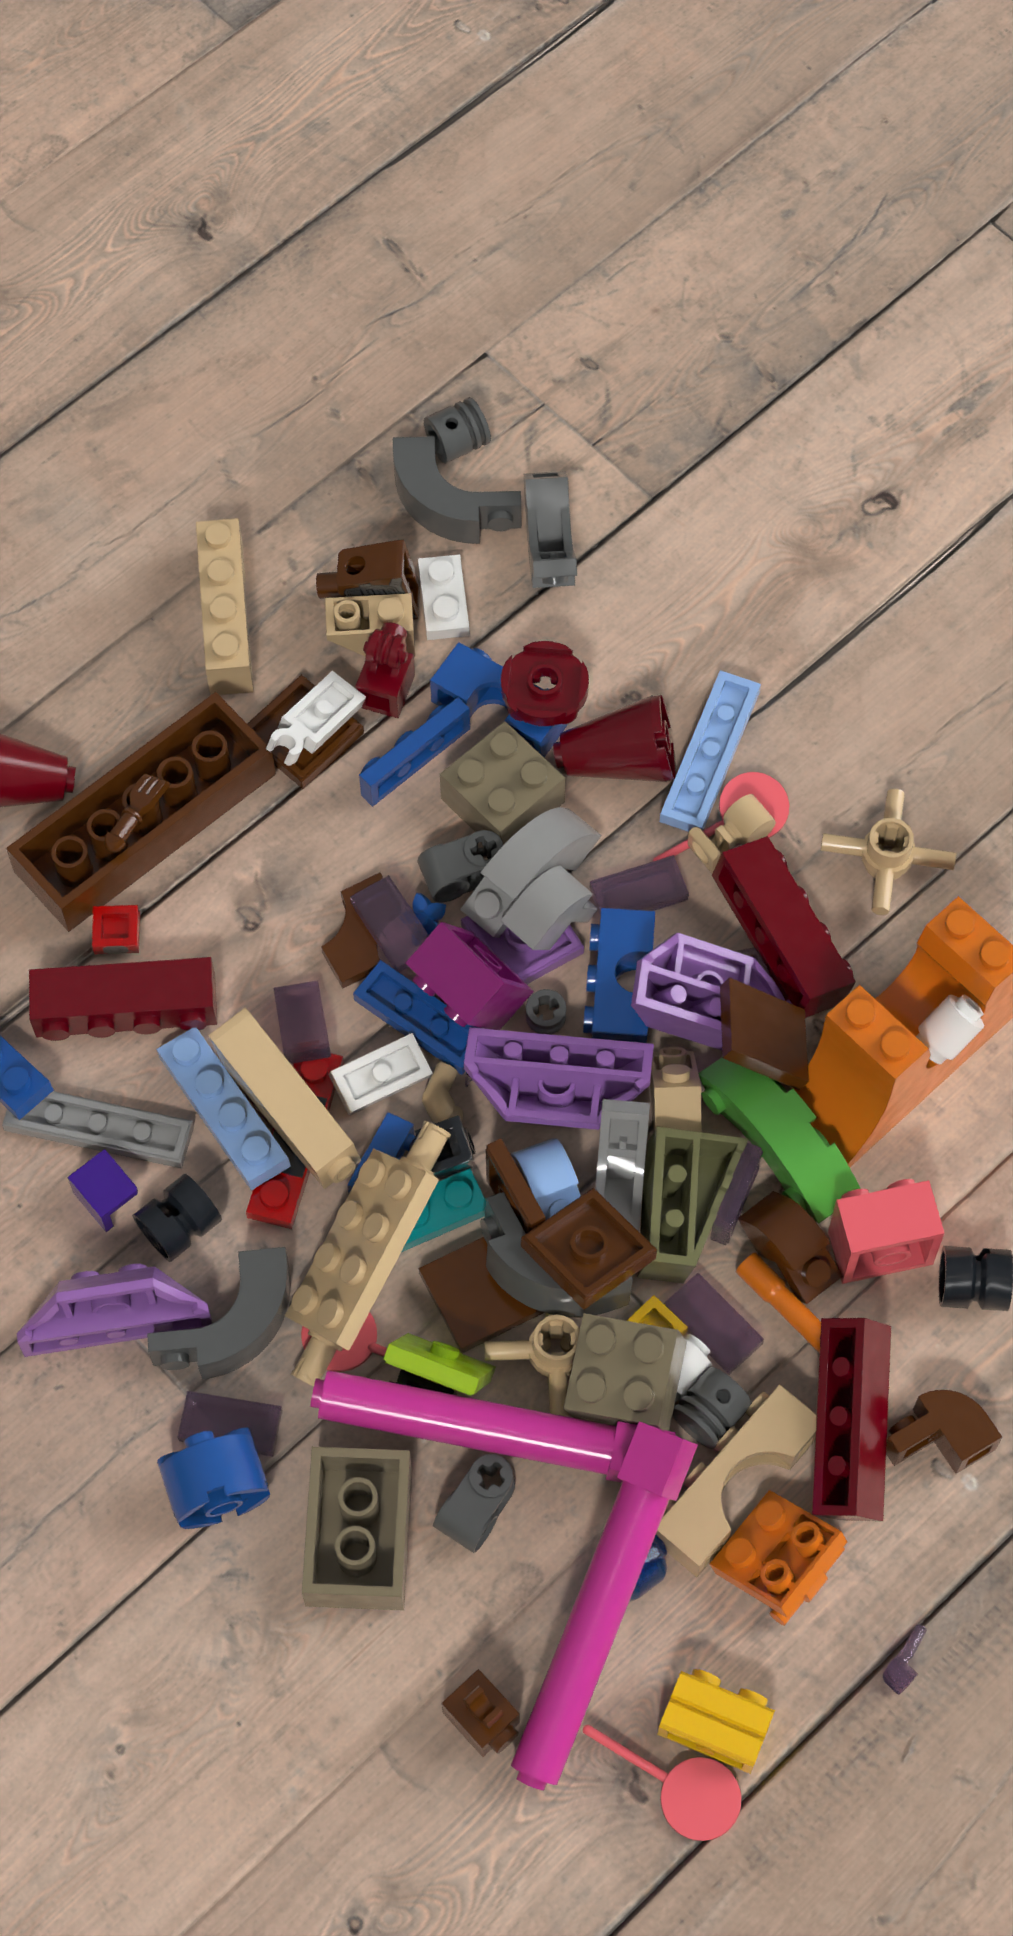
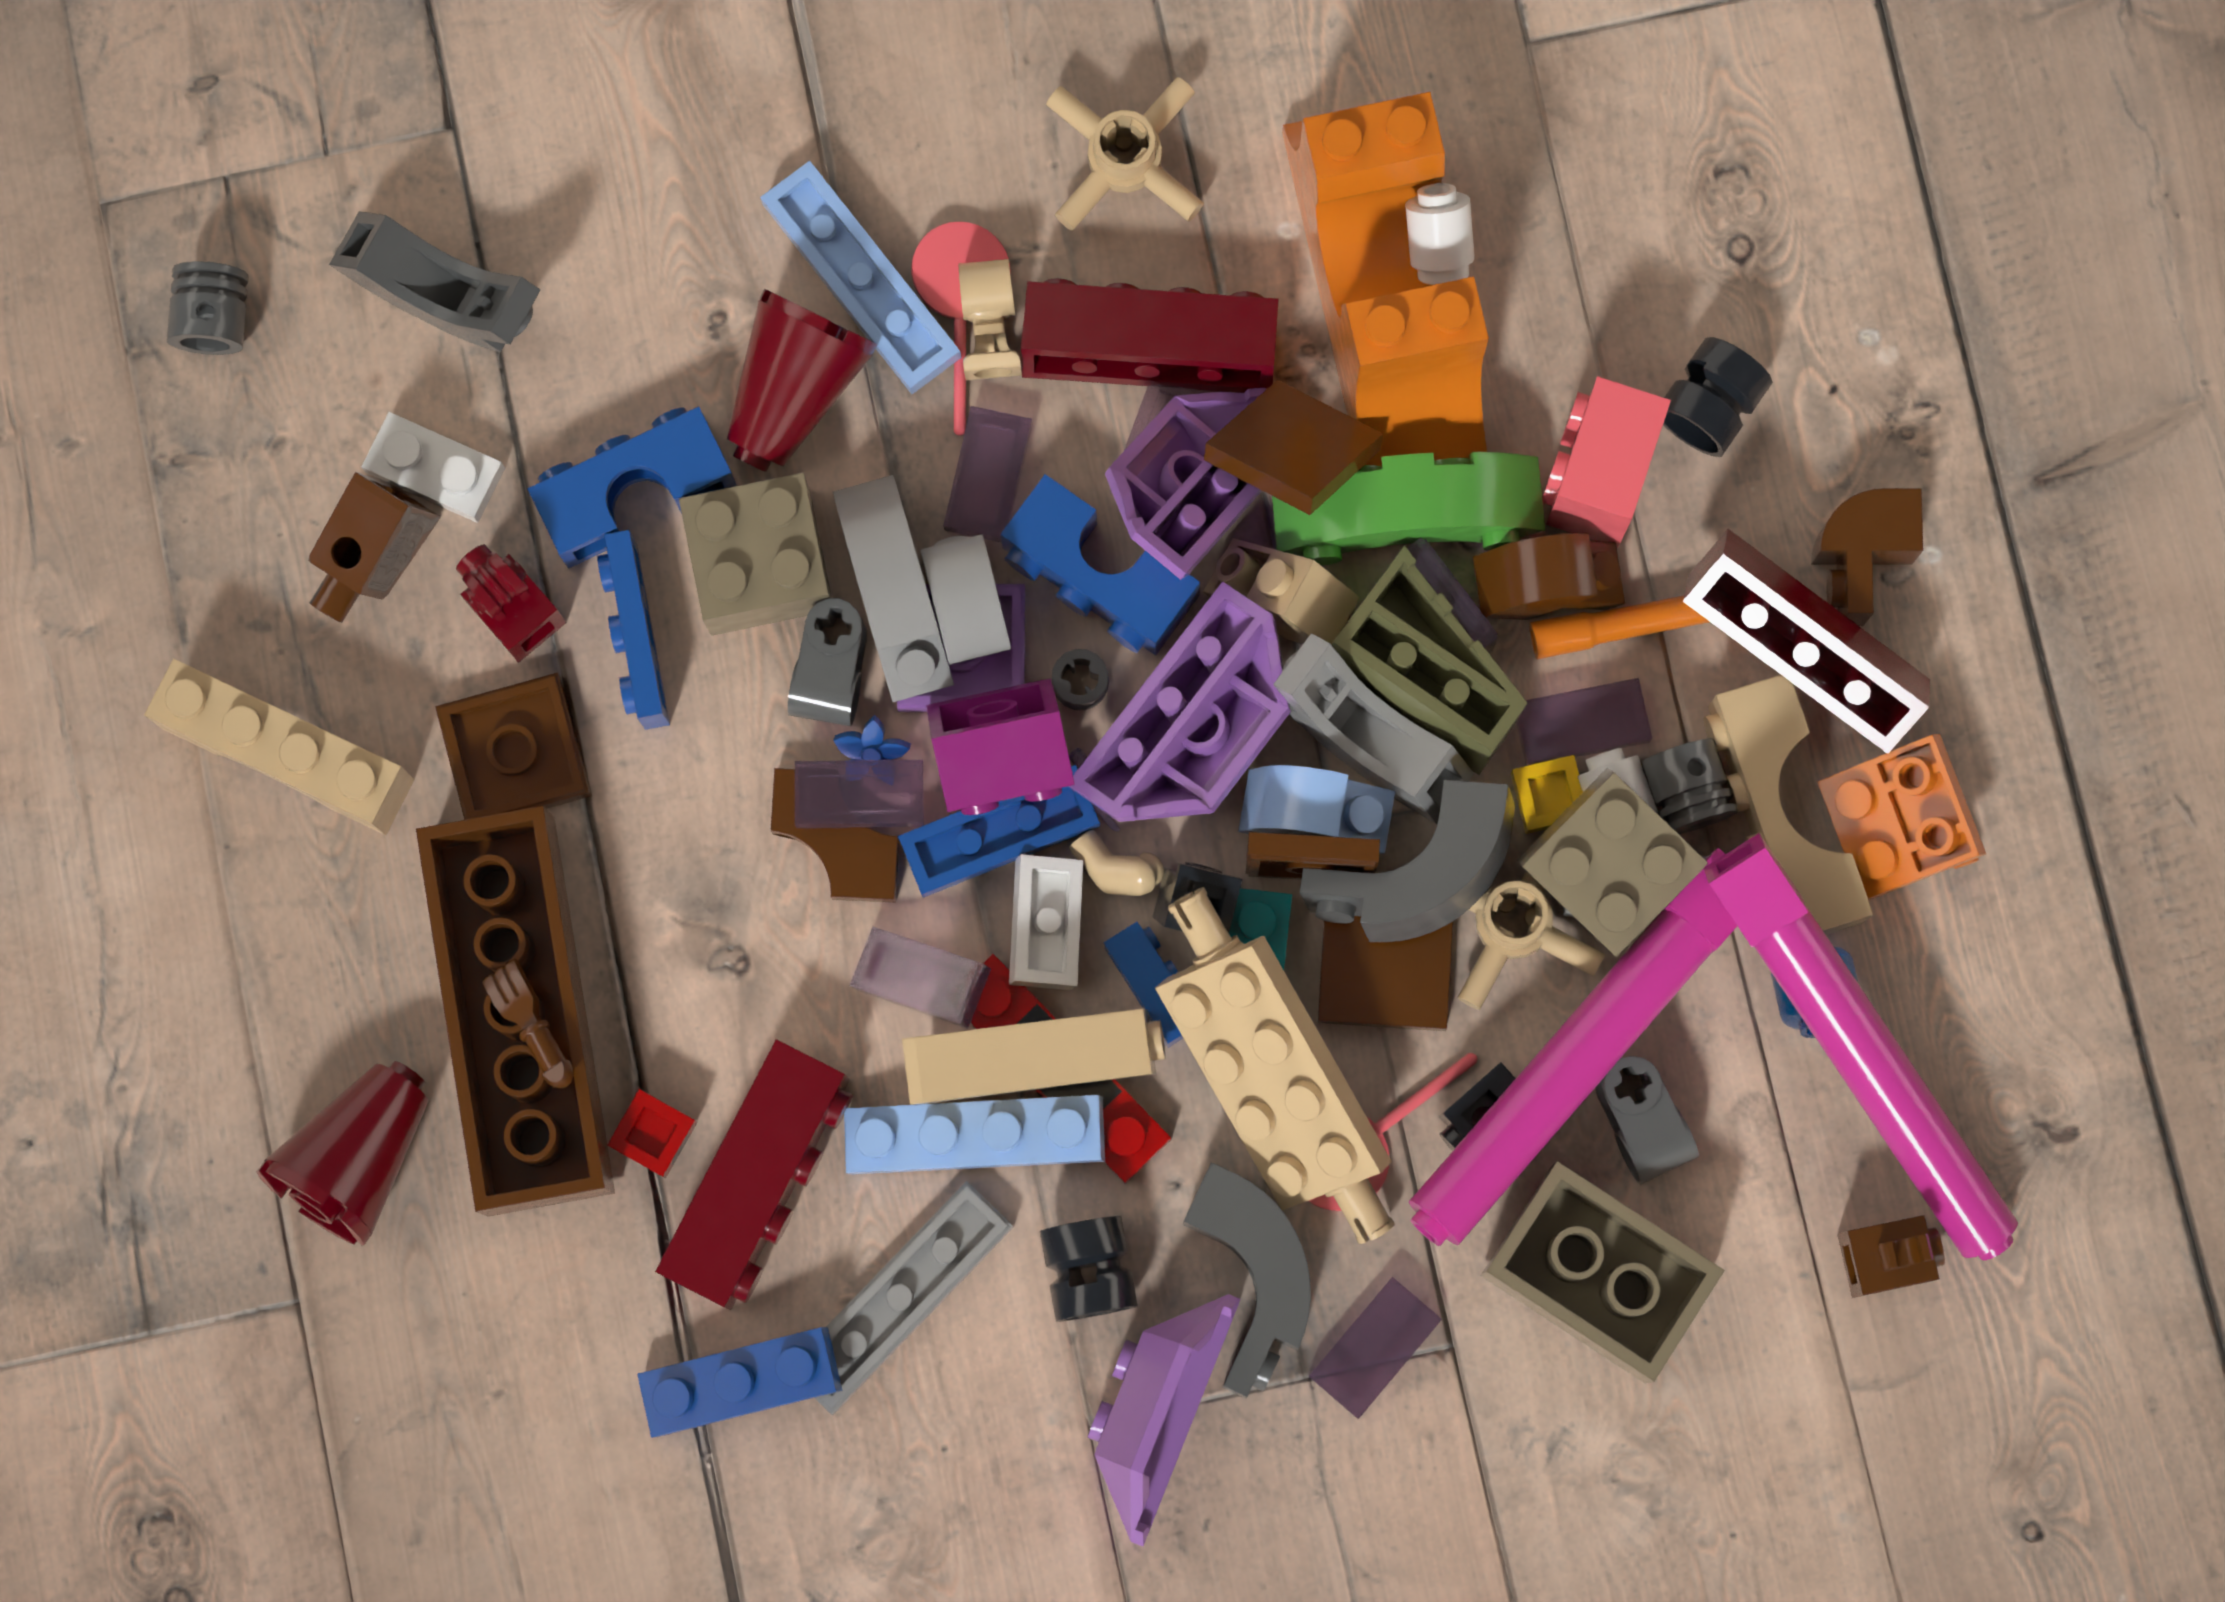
camera: 55 degrees left, 15 degrees up
dark purple panel [67,1149,138,1232] -> none
blue brick [157,1427,270,1529] -> none
white plate [266,671,366,766] -> none
tan slope [325,593,415,657] -> none
lime plate [383,1333,496,1396] -> none
dark grey arch [393,436,521,544] -> none
dark red plate [501,641,589,726] -> none
reddish brown tile [521,1187,657,1310] -> none
coral piece [583,1725,741,1841] -> none
yellow brick [657,1669,775,1774] -> none
clear purple hand [882,1624,927,1695] -> none

